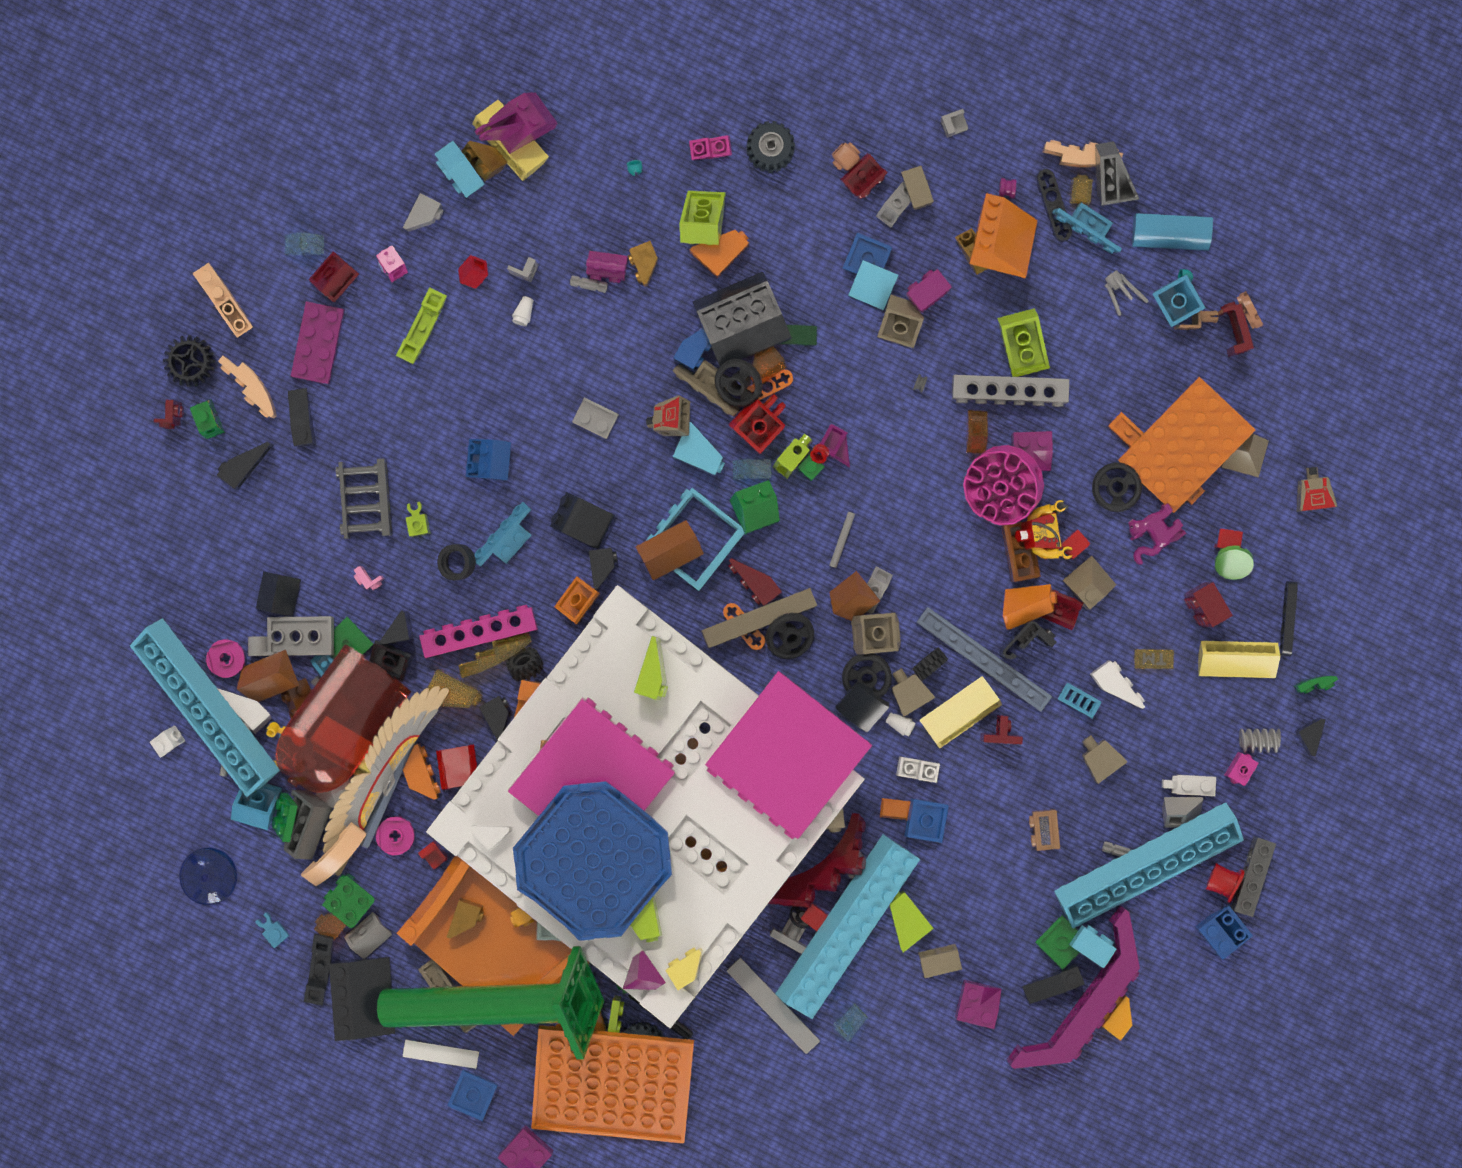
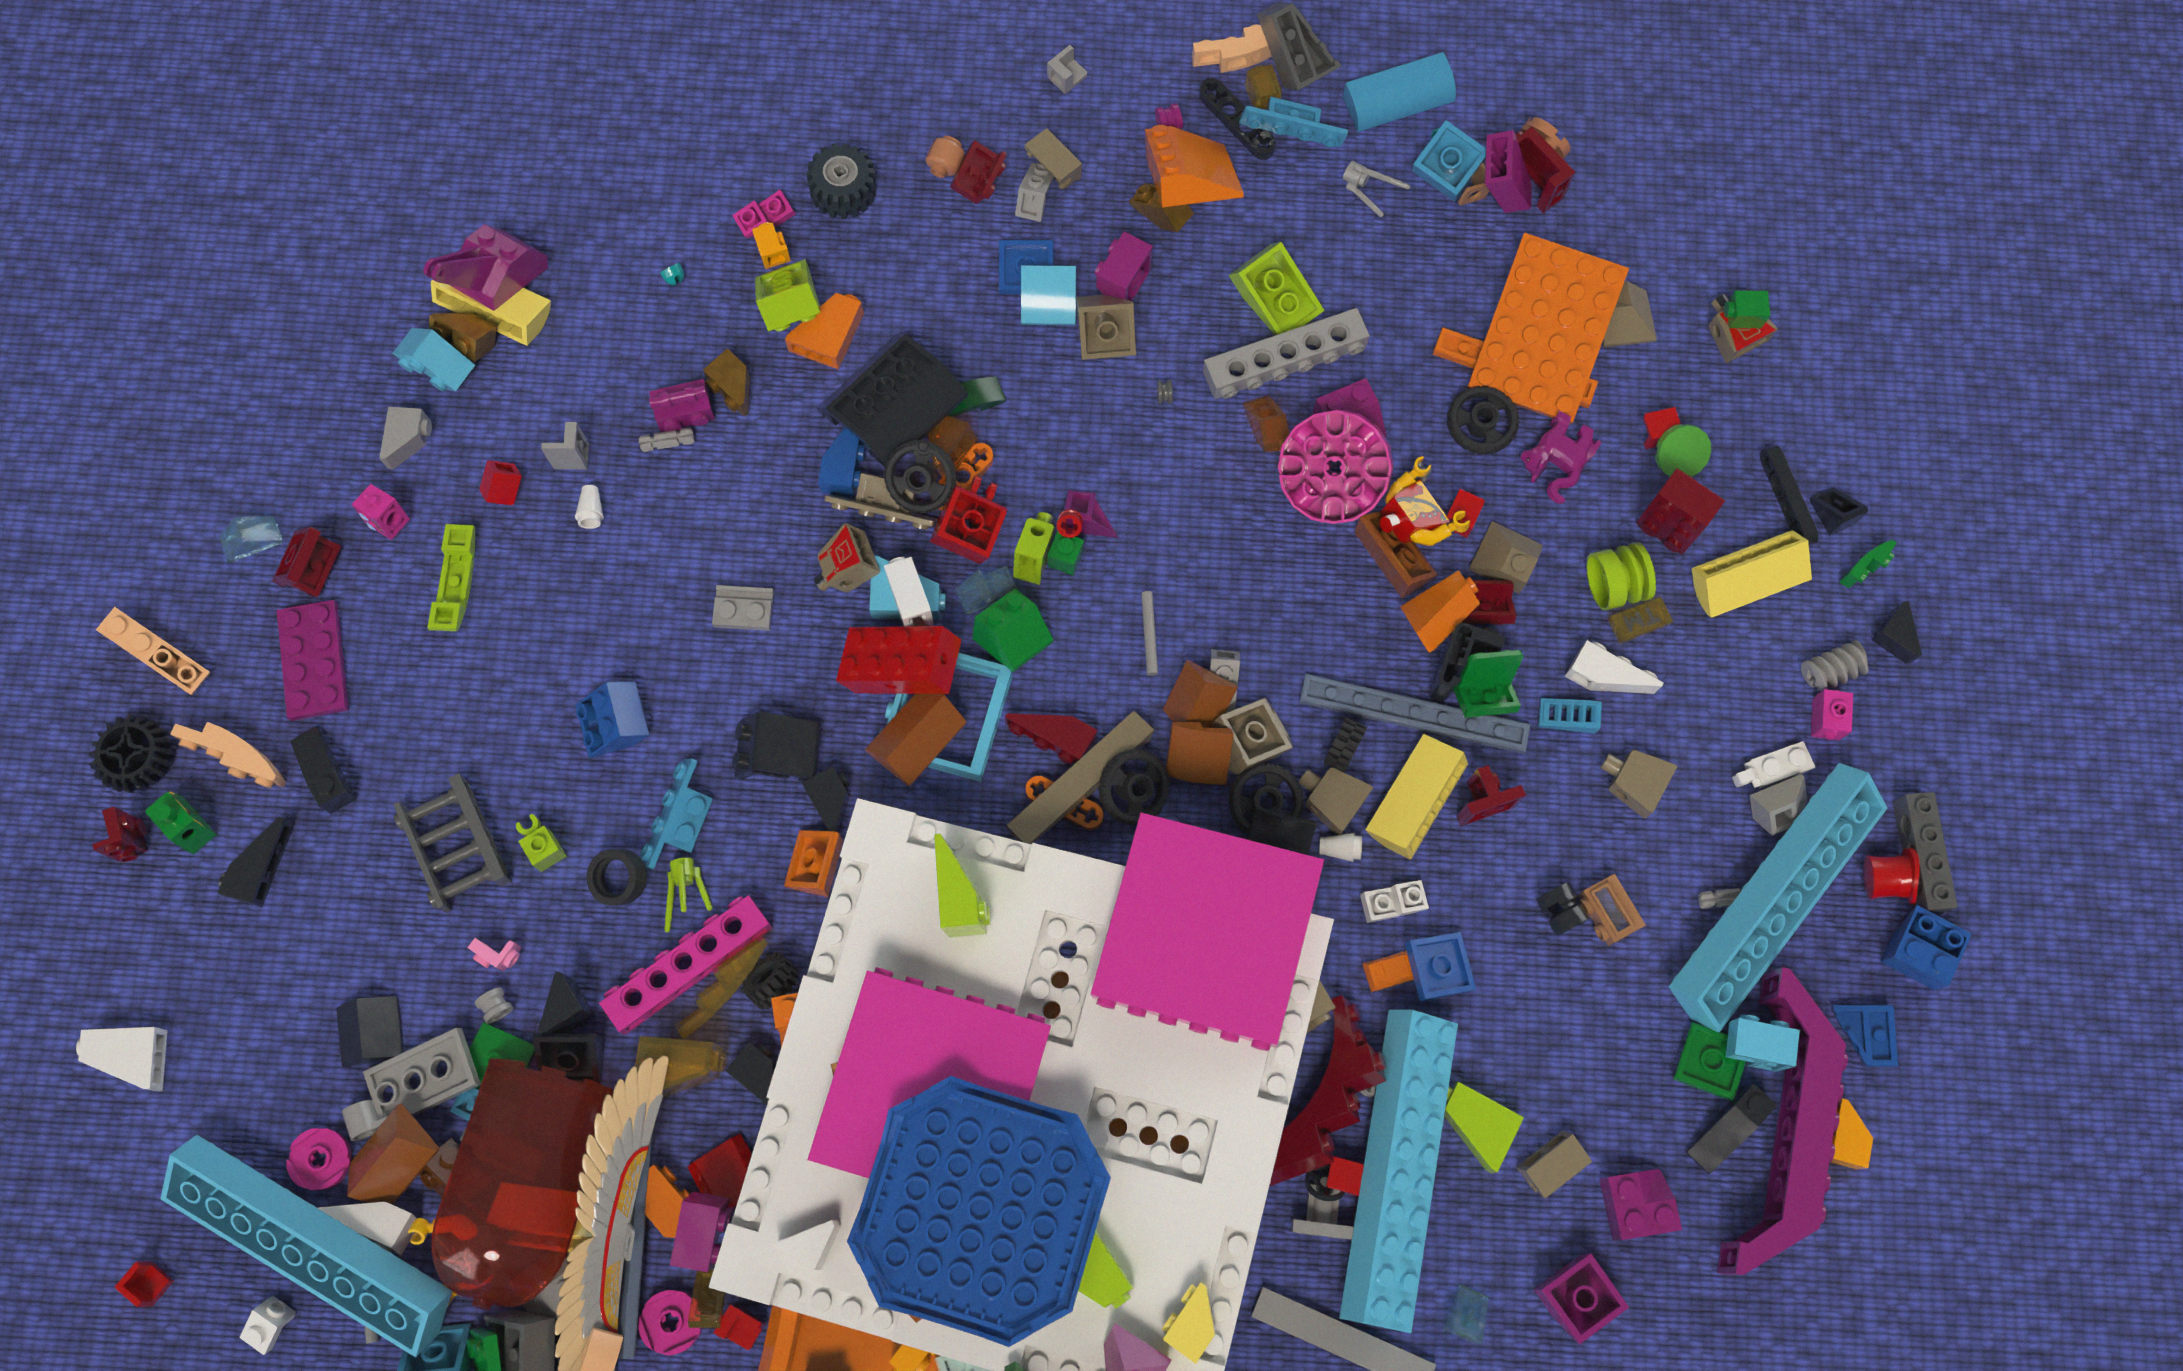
camera: 25 degrees left, 15 degrees down
none -> white slope [76,1027,167,1091]
none -> red panel [114,1261,174,1307]
none -> light grey wheel [474,987,513,1024]
none -> lime plant [664,858,712,933]
none -> magenta slope [670,1192,734,1272]
none -> clear yellow tile [688,1270,726,1328]
none -> light orange brick [752,222,791,269]
none -> red brick [836,626,962,694]
none -> white slope [884,557,934,627]
none -> dark orange slope [1166,722,1234,785]
none -> green bracket [1454,650,1523,718]
none -> magenta slope [1485,130,1532,213]
none -> magenta slope [1533,1253,1629,1344]
none -> black wheel [1536,882,1590,936]
none -> lime wheel [1586,542,1656,611]
none -> green brick [1724,291,1770,328]
none -> black slope [1810,487,1868,536]
none -> blue wing [1831,1005,1898,1067]

